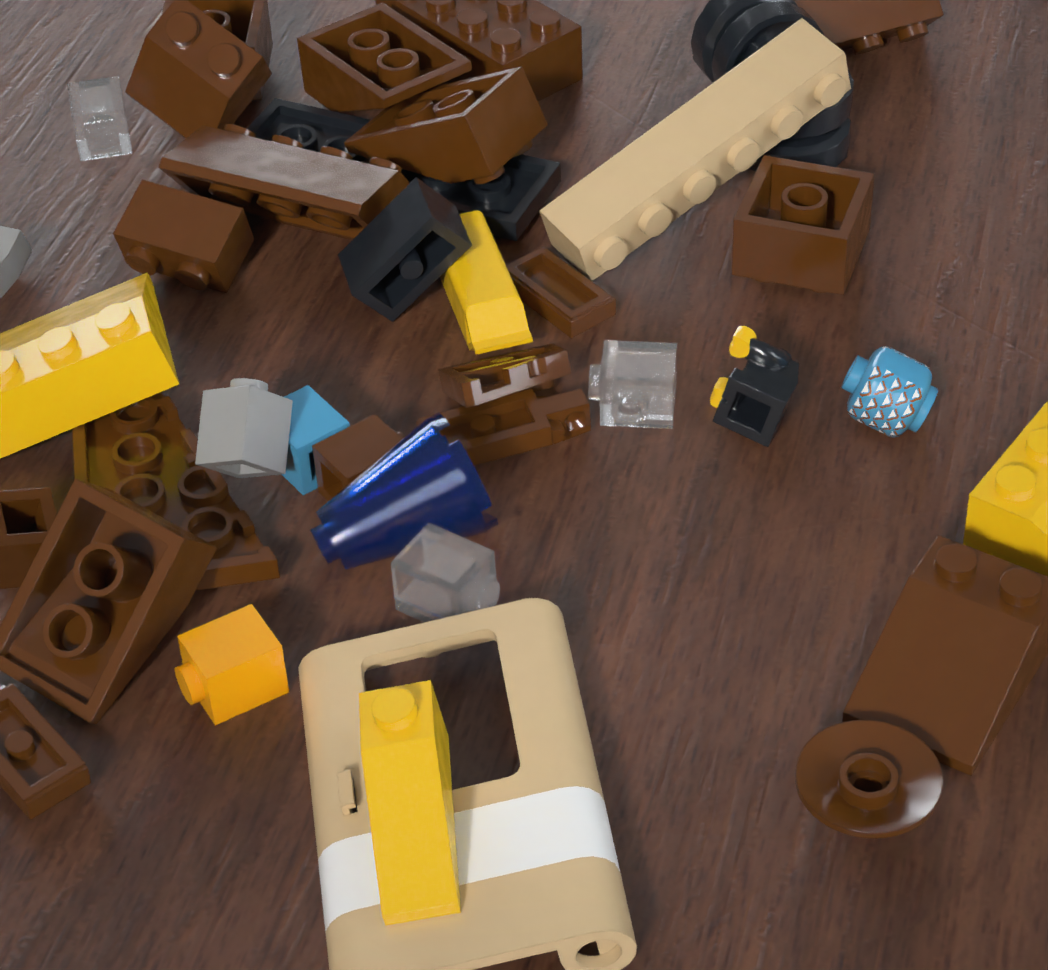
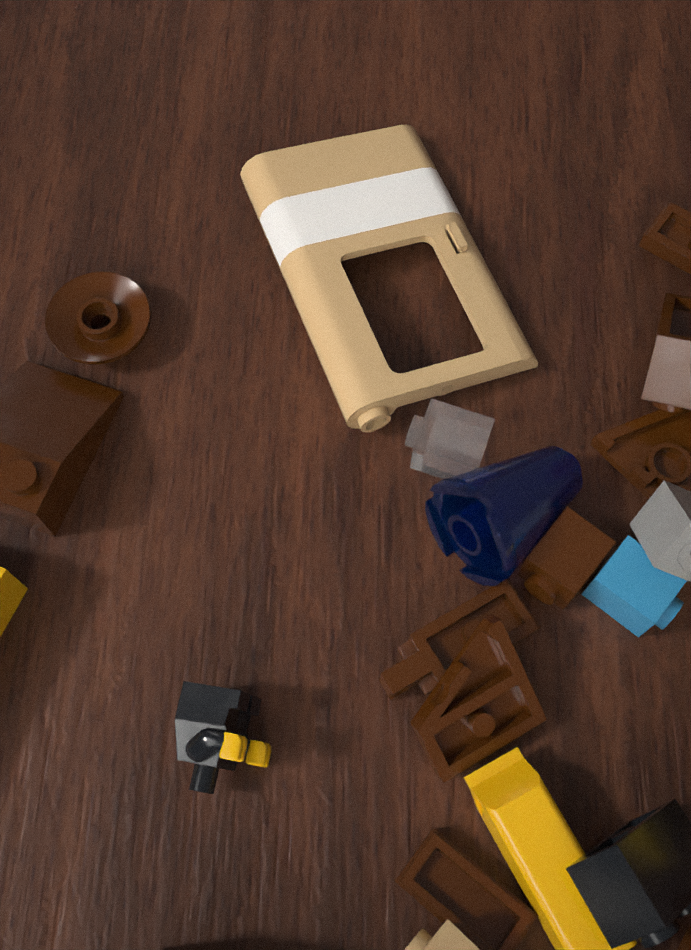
camera: 165 degrees right, 25 degrees up
light orange brick [175,604,289,725] -> none
yellow slope [359,680,461,926] -> none
clear brick [588,340,677,429] -> none
dark azure head [841,346,938,438] -> none

